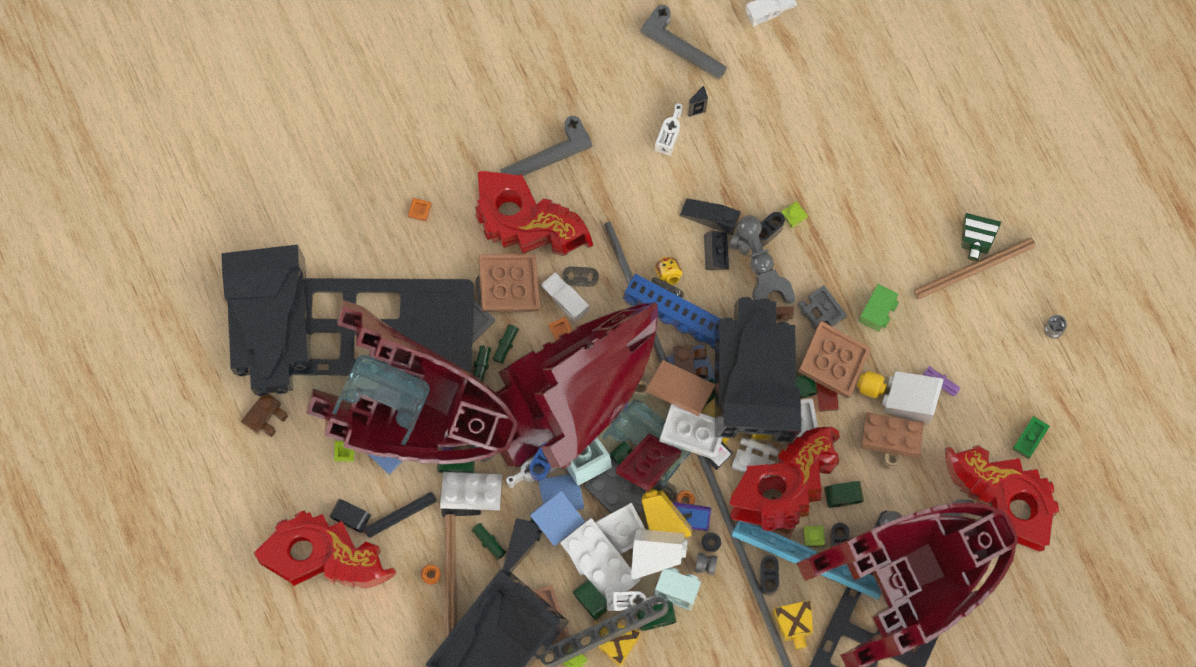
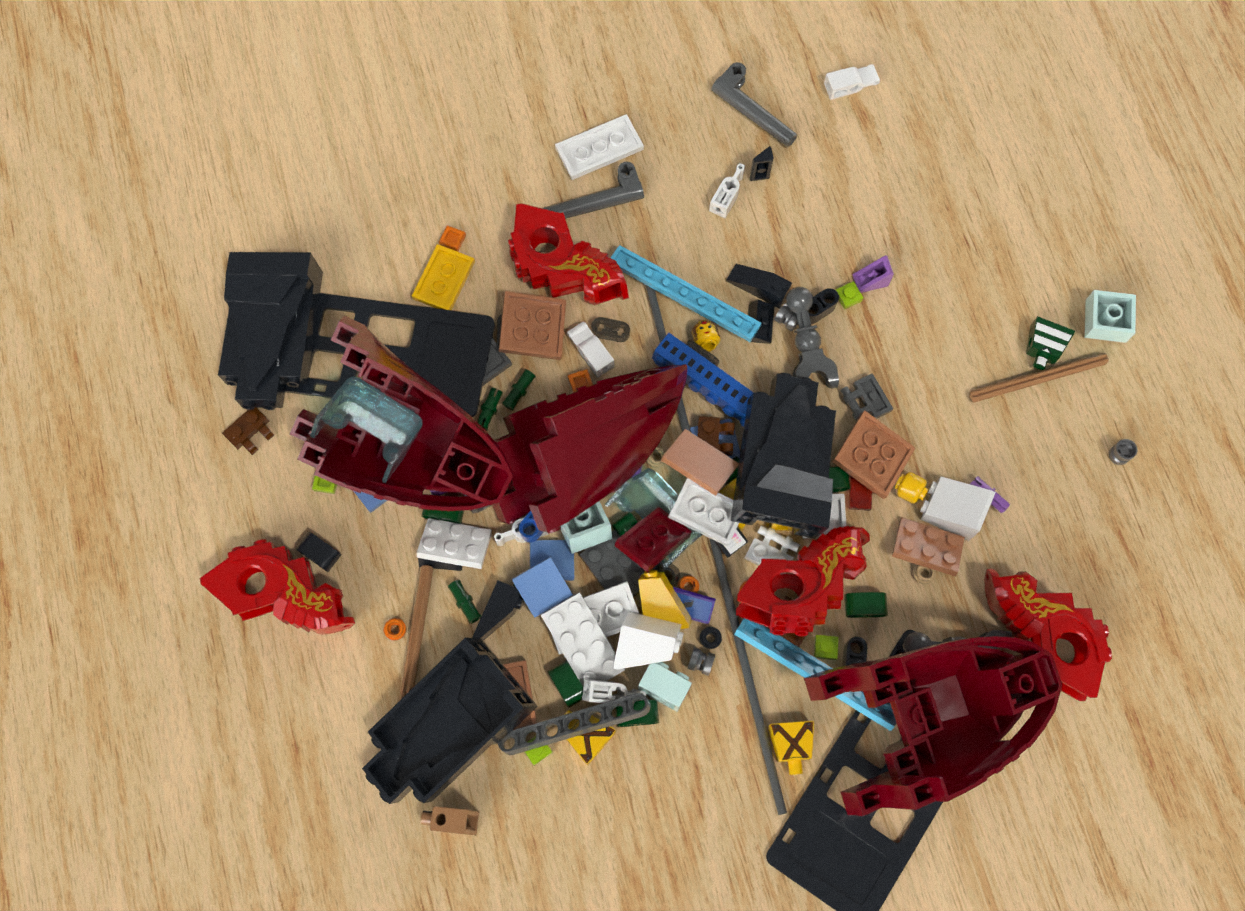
camera: 10 degrees right, 0 degrees up
black axle [364,492,437,538] -> none
black beam [760,555,779,596] -> none
reddish brown plate [776,306,794,322] -> none
bright green brick [859,284,899,332] -> none
green plate [1013,416,1050,459] -> none
none -> yellow plate [412,244,475,311]
none -> white plate [555,114,644,180]
none -> medium azure plate [611,245,761,342]
none -> medium lavender slope [852,255,894,293]
none -> light aqua brick [1084,290,1136,343]

